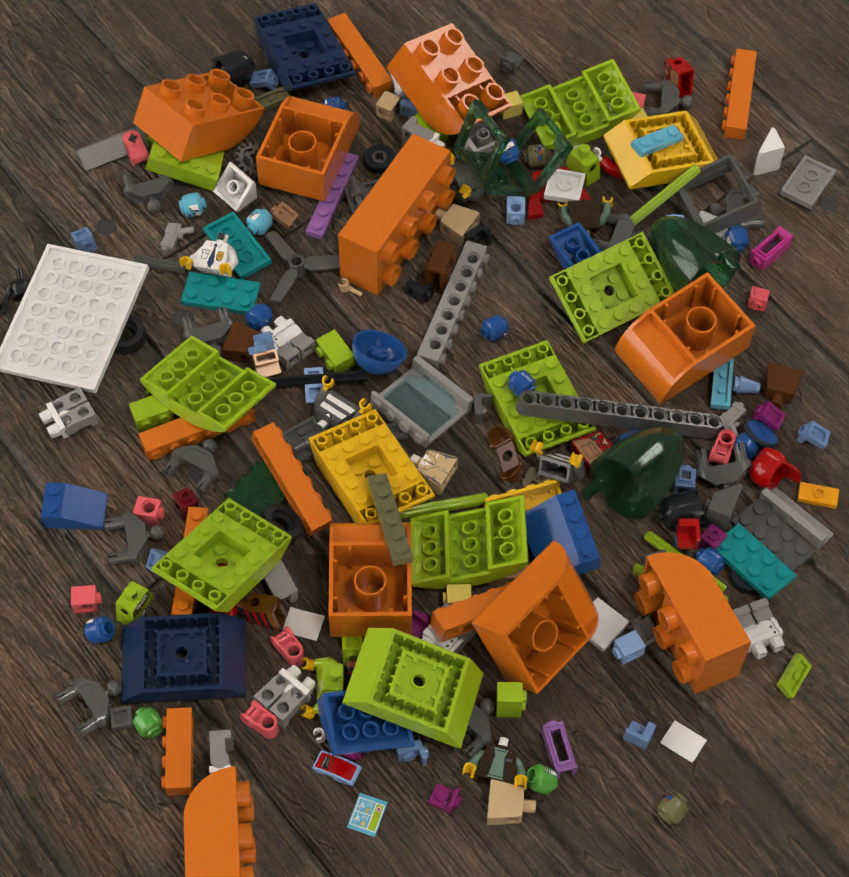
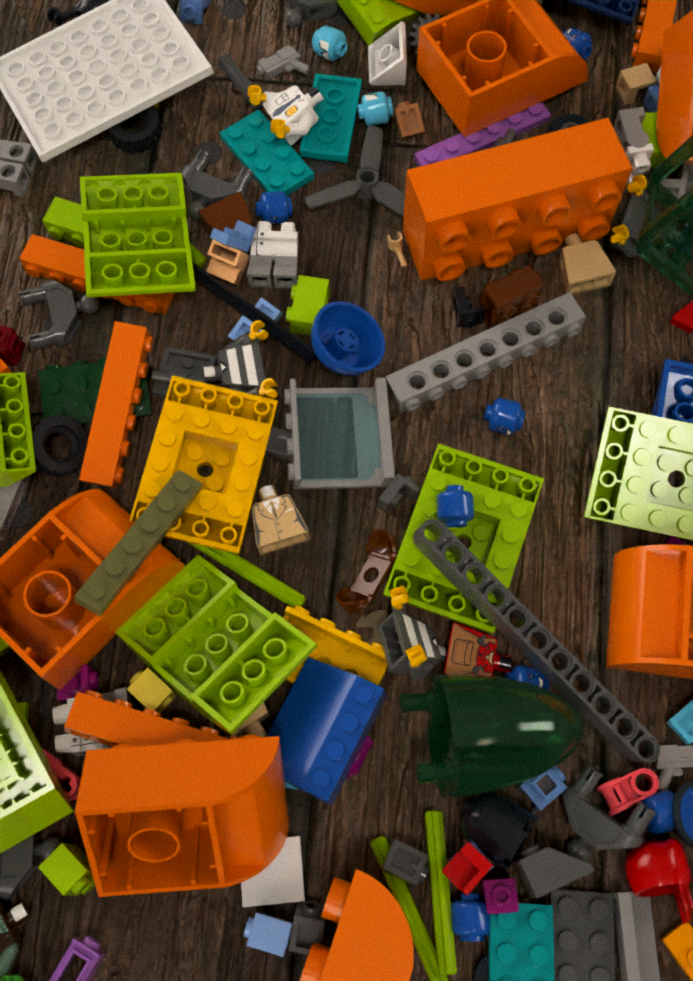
camera: 45 degrees right, 10 degrees up
black bracket [464,223,493,246] -> none
light blue brick [506,196,525,225] -> none

